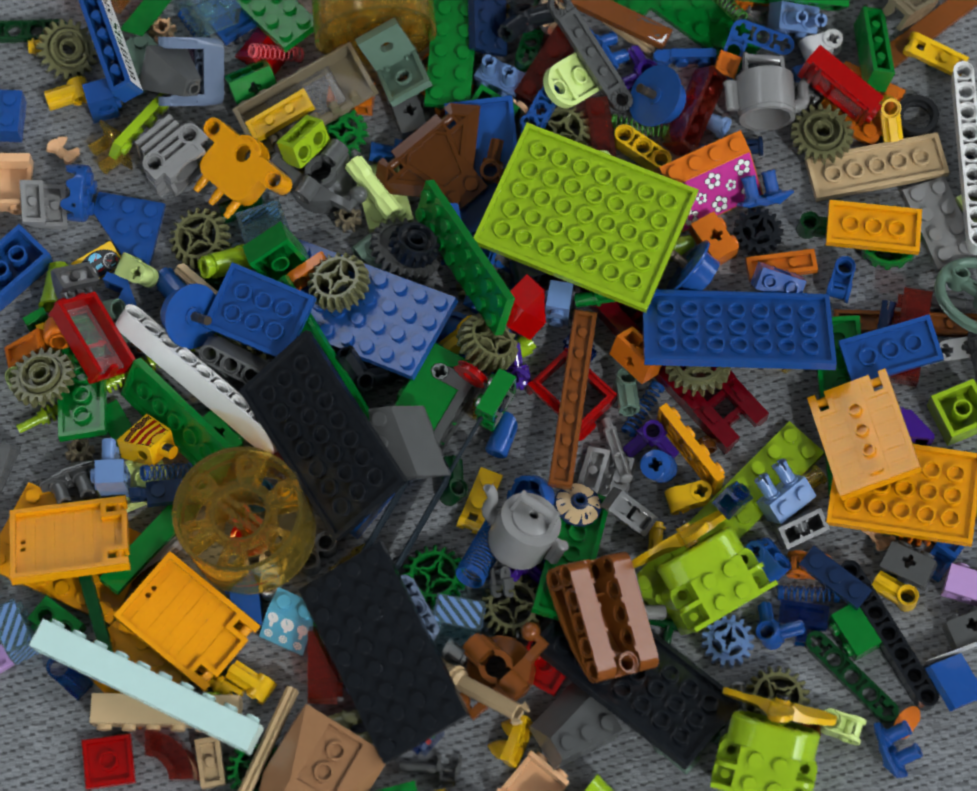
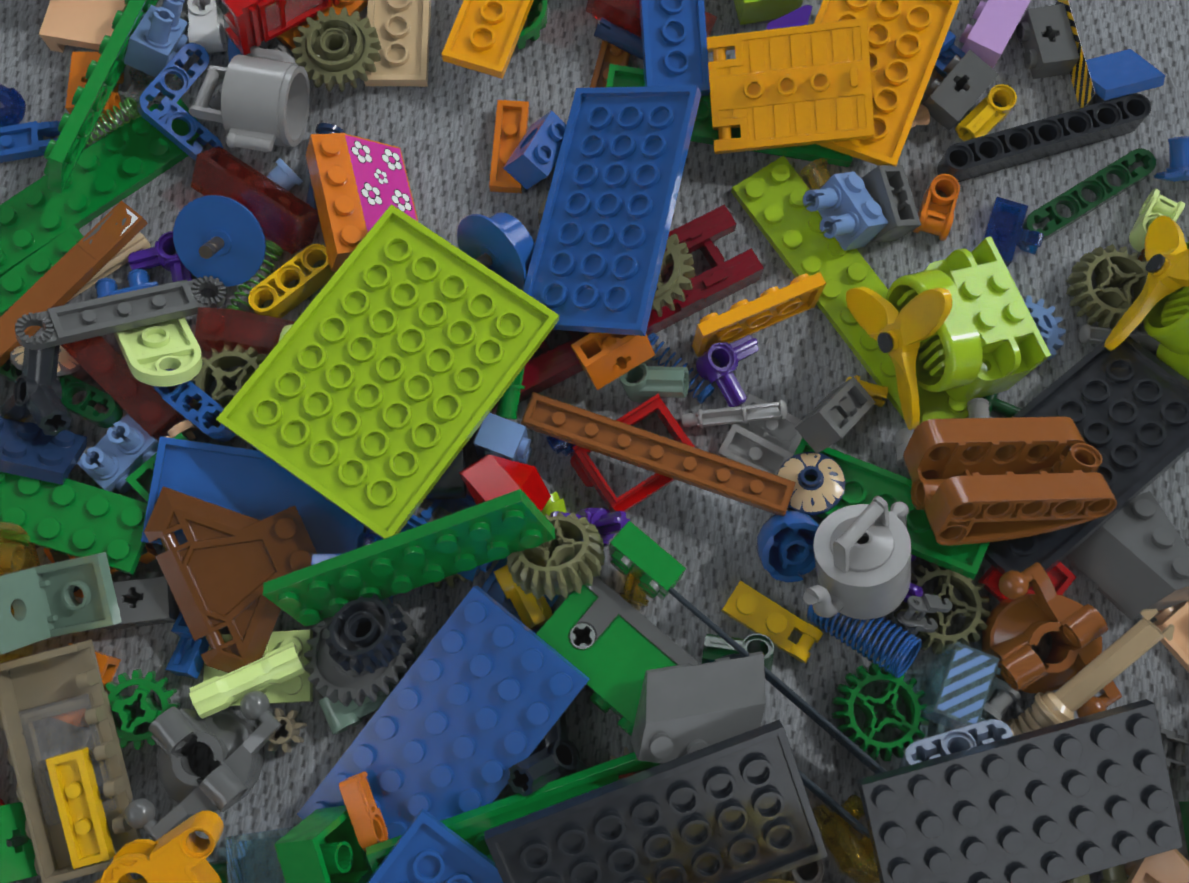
camera: 80 degrees left, 5 degrees up
lime brick [276,115,330,169] -> none
olive gear [307,252,371,313] -> none
red piece [454,360,488,388] -> none
reddish brown axle [480,138,505,184] -> none
blue arm [485,412,518,459] -> none
yellow tile [487,715,534,769] -> none
blue piece [640,450,677,483] -> none
blue hinge [653,48,716,68] -> none
yellow piece [664,480,712,515] -> none
orange brick [689,211,739,265] -> none
reddish brown plate [697,436,717,454] -> none
brick [712,481,753,520] -> none
orange tile [713,50,742,79] -> none
black gear [733,207,783,256] -> none
blue connector [736,169,794,208] -> none
blue piece [746,537,791,581] -> none
blue axle [756,601,805,650] -> none
blue piece [777,585,840,603] -> none
dark green piece [796,211,827,239] -> none
dark blue plate [799,546,872,610] -> none
blue piece [826,256,856,303] -> none
green brick [828,605,882,662] -> none
orange sticker [894,706,921,740] -> none

